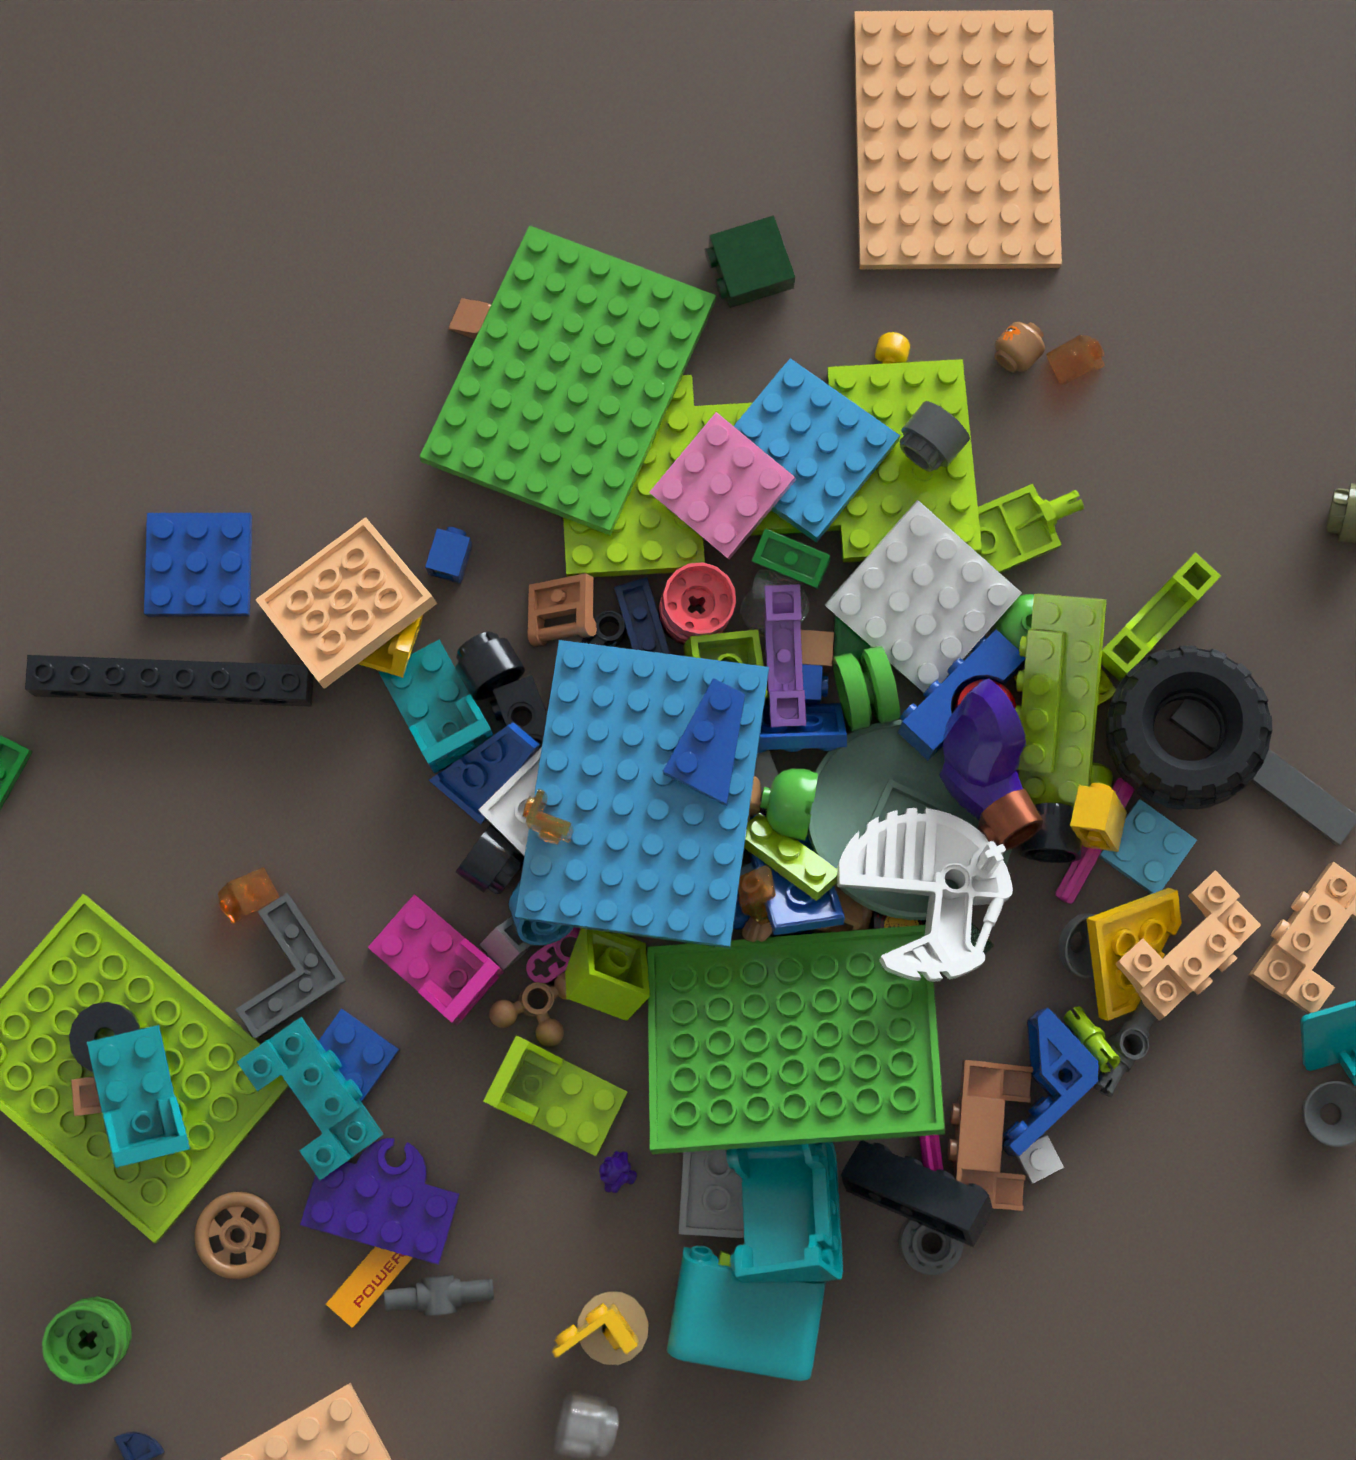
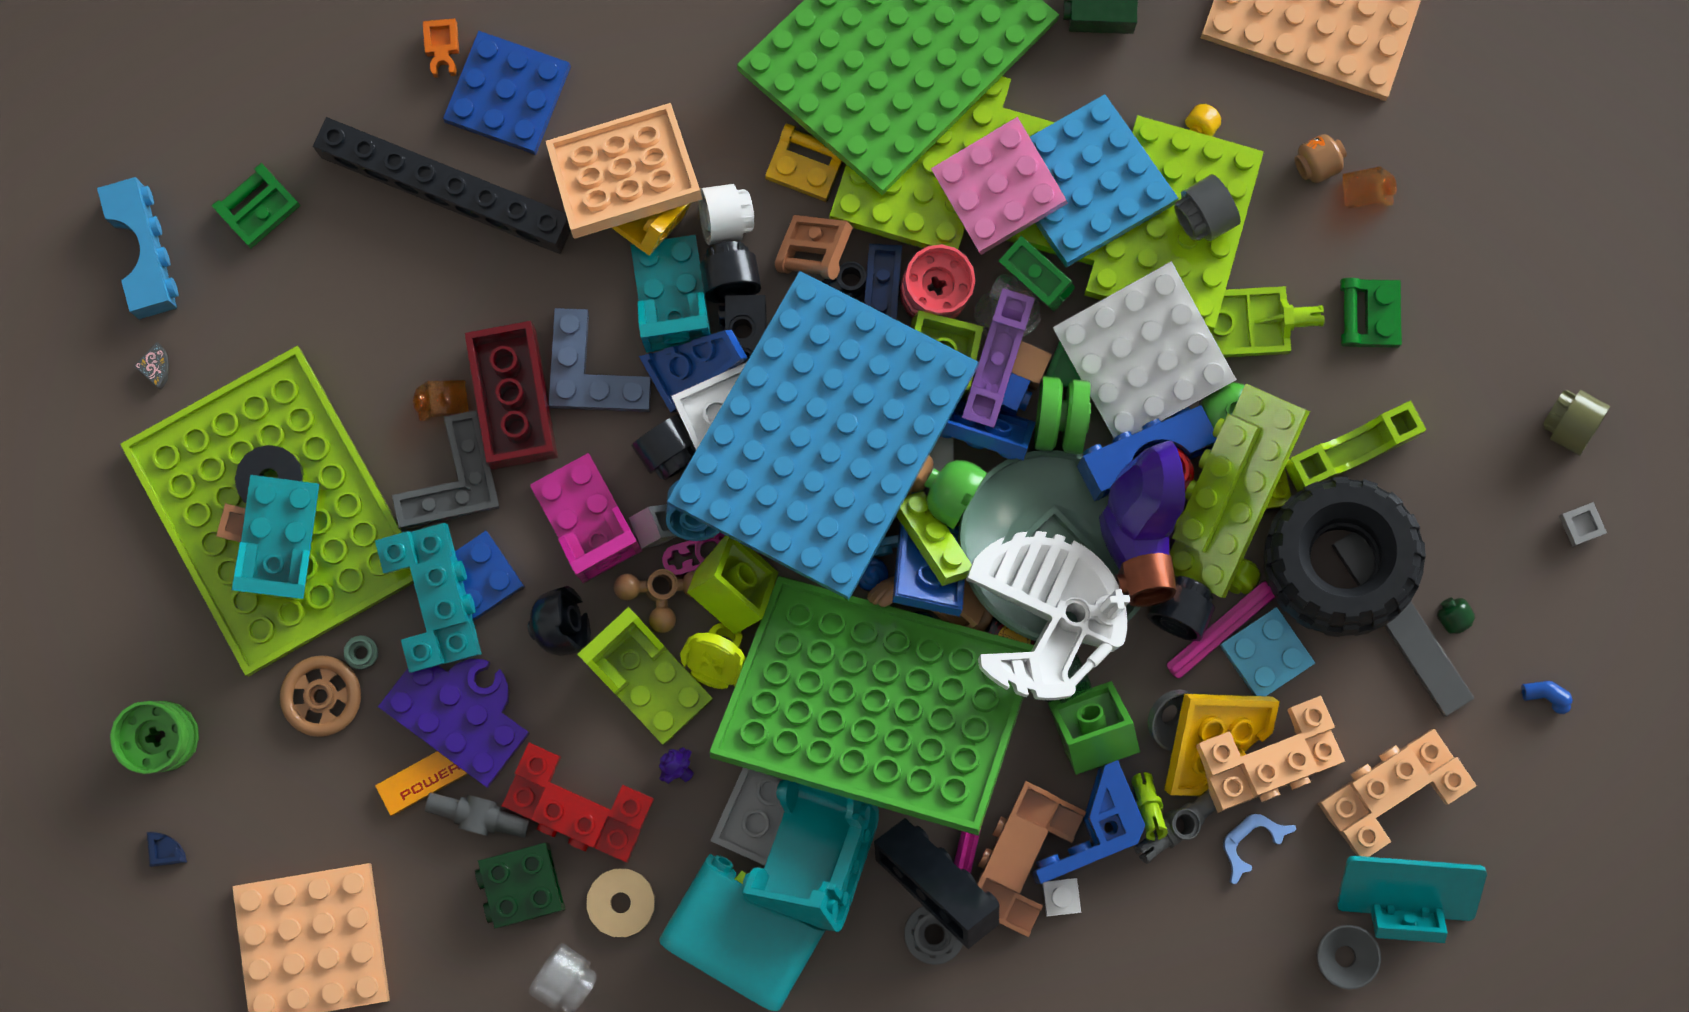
camera: 25 degrees right, 0 degrees up
blue brick [425,527,473,584] -> none
clear orange bracket [523,789,574,845] -> none
yellow bracket [552,1302,639,1358] -> none
blue wing [663,678,745,806] -> none
clear orange bracket [738,865,776,925] -> none
yellow brick [1070,783,1127,852] -> none
none -> sand green plate [344,635,378,670]
none -> orange plate [423,18,459,78]
none -> dark red brick [465,321,558,470]
none -> dark green brick [475,843,566,929]
none -> red bracket [502,743,654,863]
none -> black cylinder [528,586,591,656]
none -> sand blue plate [549,308,651,412]
none -> neon yellow tile [680,623,746,689]
none -> white piece [698,184,754,245]
none -> yellow plate [765,123,843,202]
none -> bright green slope [1048,681,1140,775]
none -> light blue helmet [1223,814,1296,884]
none -> green plate [1340,278,1402,348]
none -> dark green piece [1437,597,1475,634]

